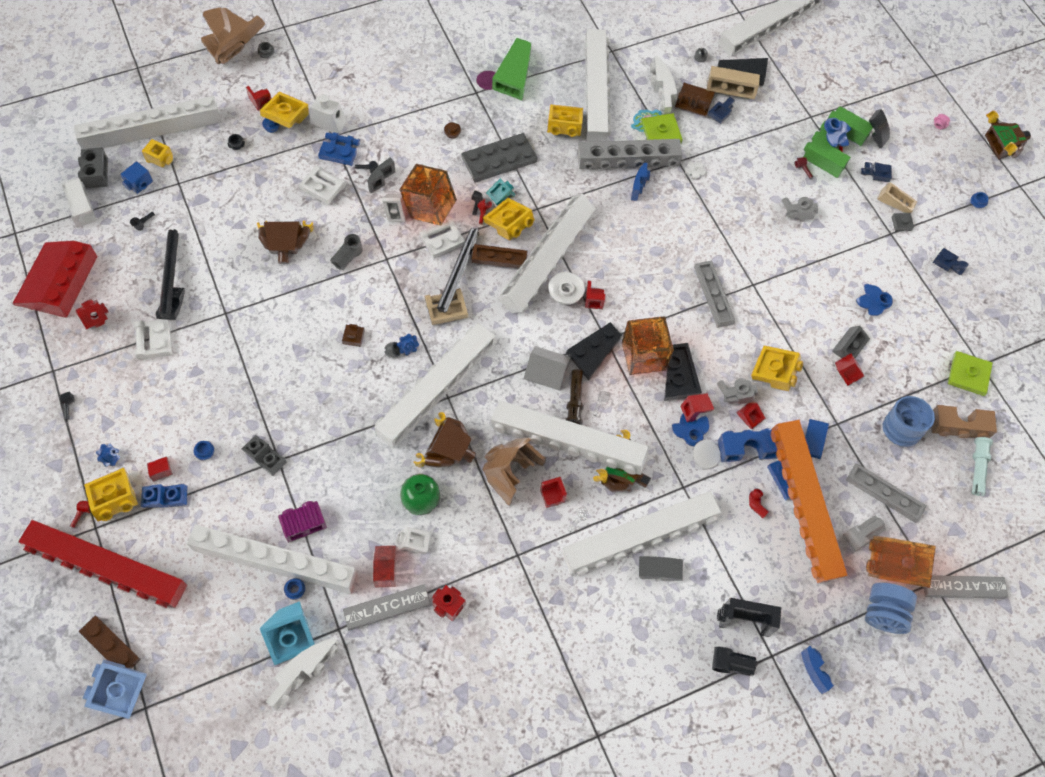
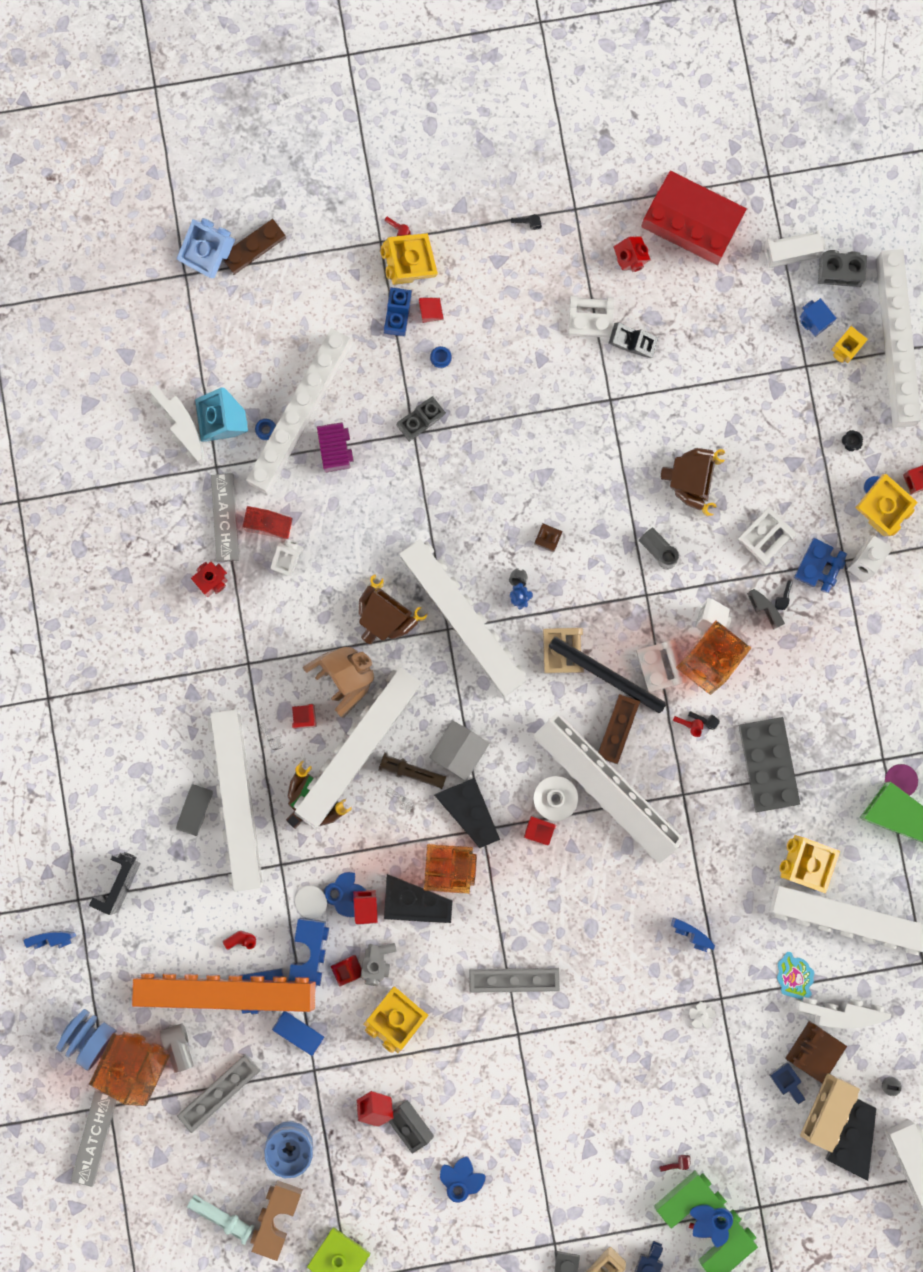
camera: 110 degrees right, 20 degrees up
red brick [18,520,188,609] -> none
blue plant [96,443,120,467] -> none
black hand [130,212,155,231] -> none
black axle [159,229,179,318] -> none
green cylinder [400,474,440,516] -> none
reddish brown plate [444,122,461,139] -> none
yellow plate [483,198,535,241] -> none
teal bracket [486,178,516,206] -> none
light grey brick [577,139,682,170] -> none
lime plate [641,113,683,144] -> none
black piece [712,647,757,676] -> none
light grey piece [782,197,818,220] -> none

